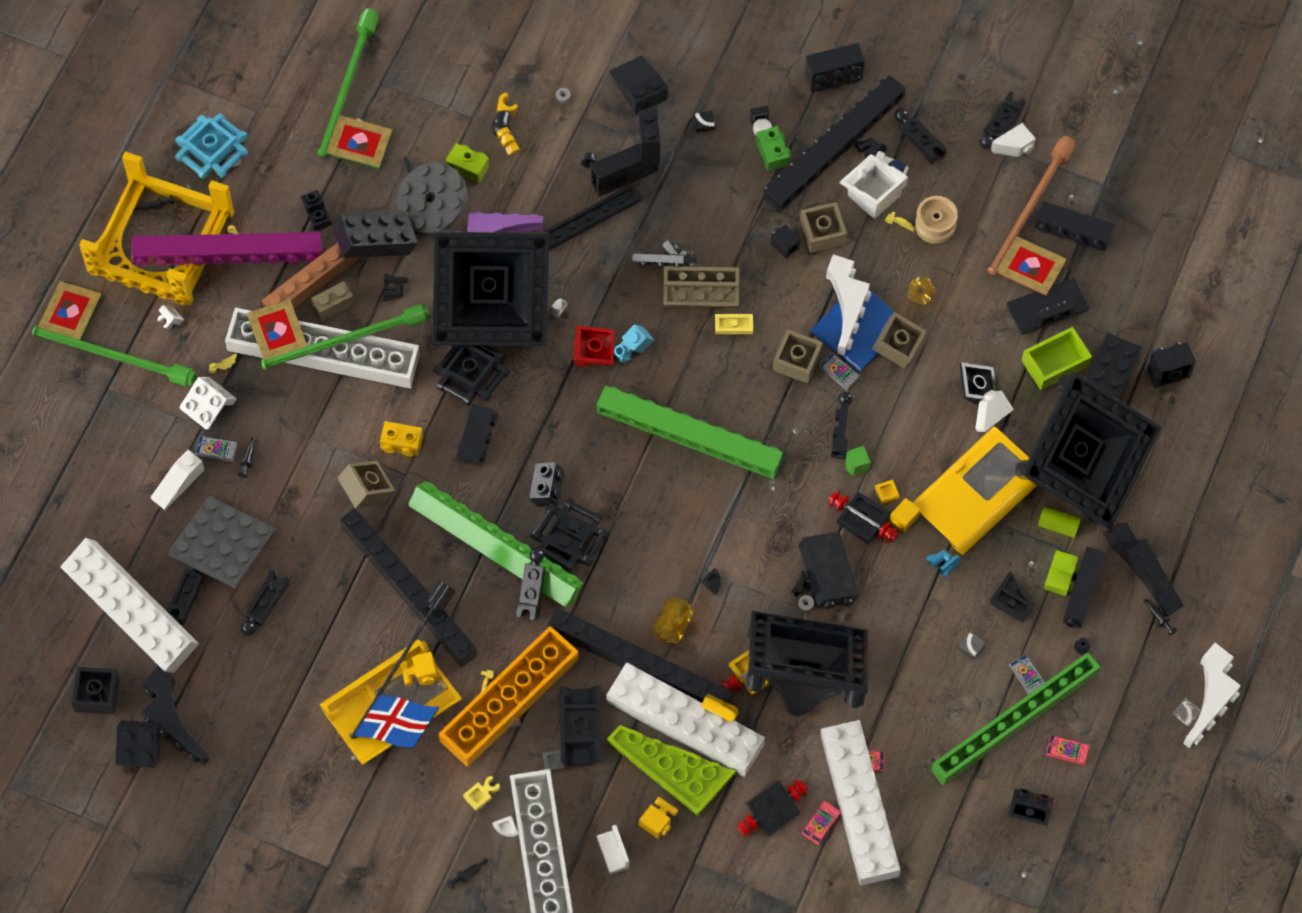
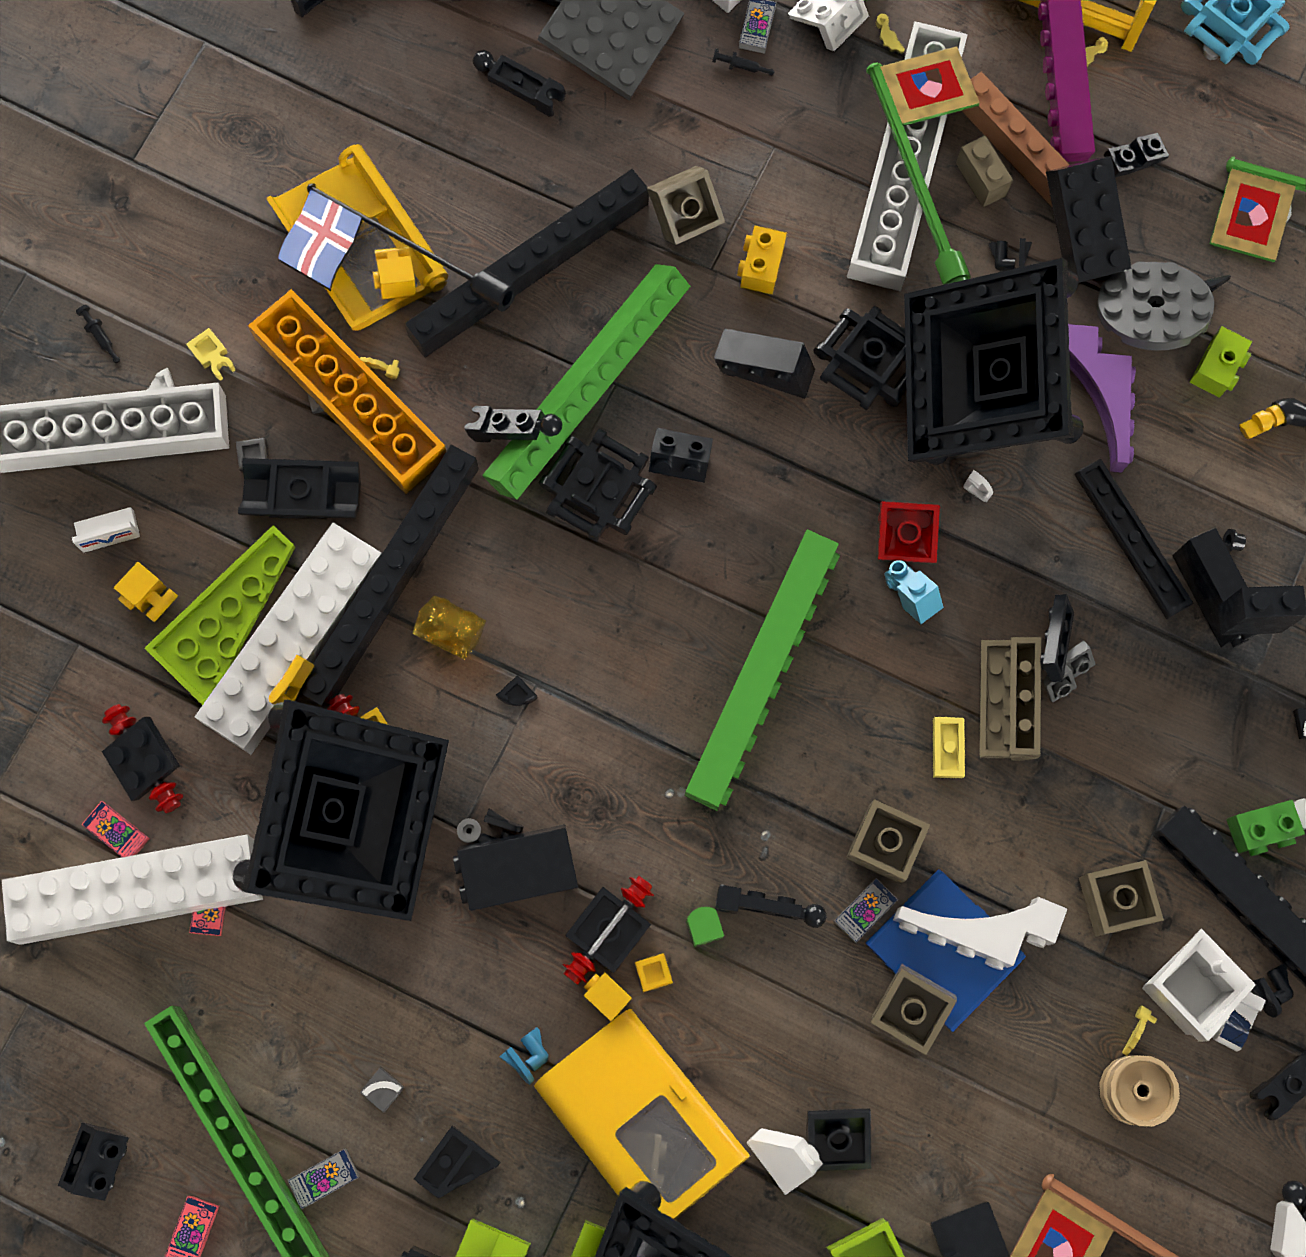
camera: 90 degrees right, 10 degrees up
black brick [771,224,800,259] -> none
clear yellow brick [907,276,937,305] -> none

